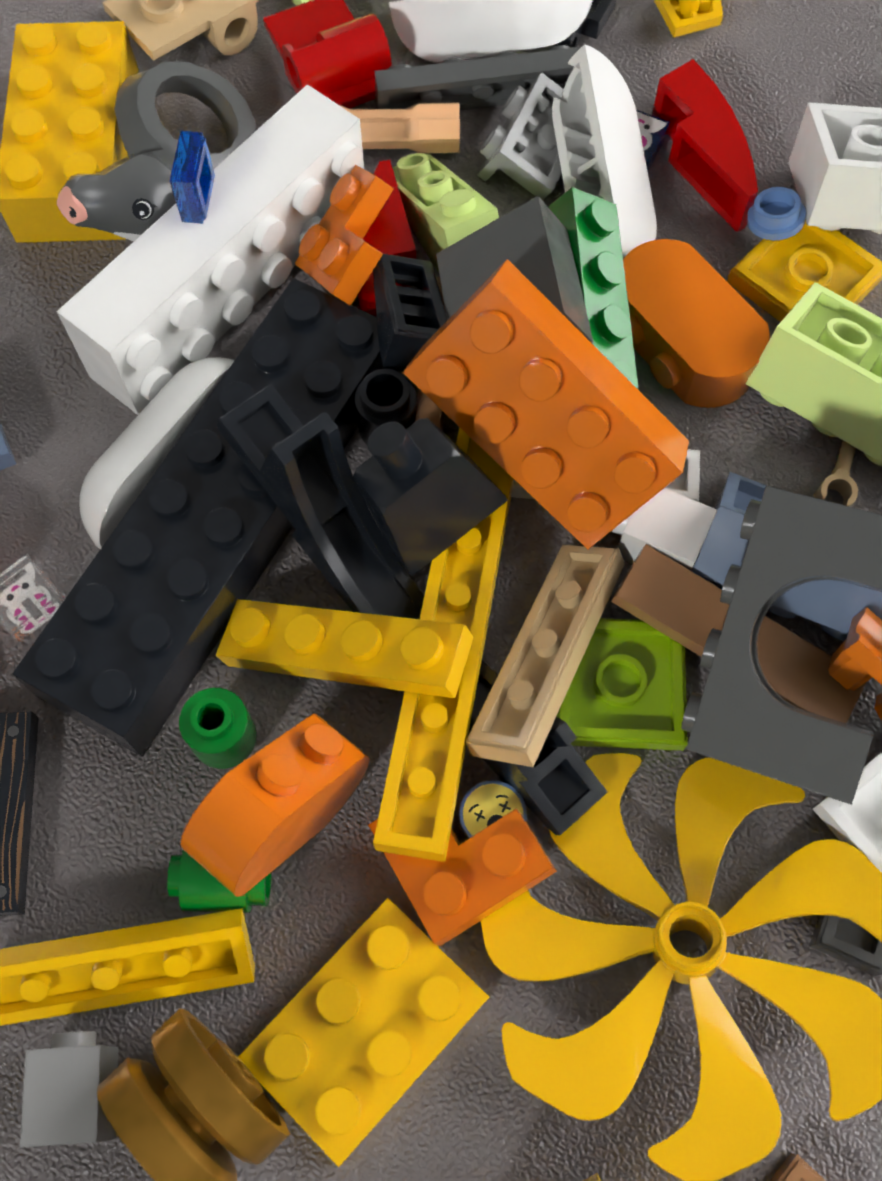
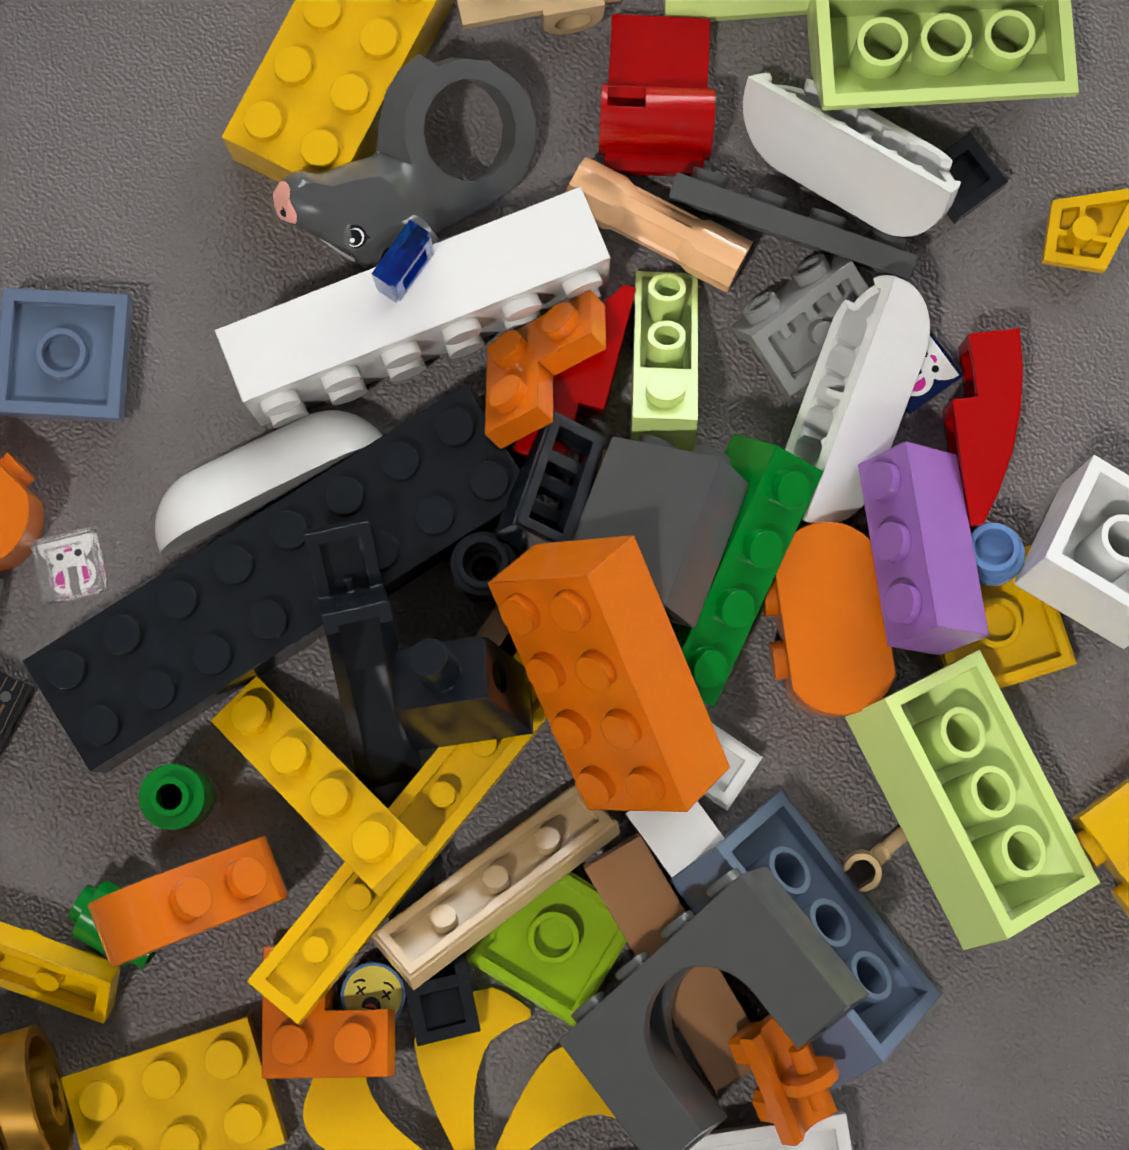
camera: 30 degrees right, 15 degrees up
none -> medium lavender brick [858,441,989,655]

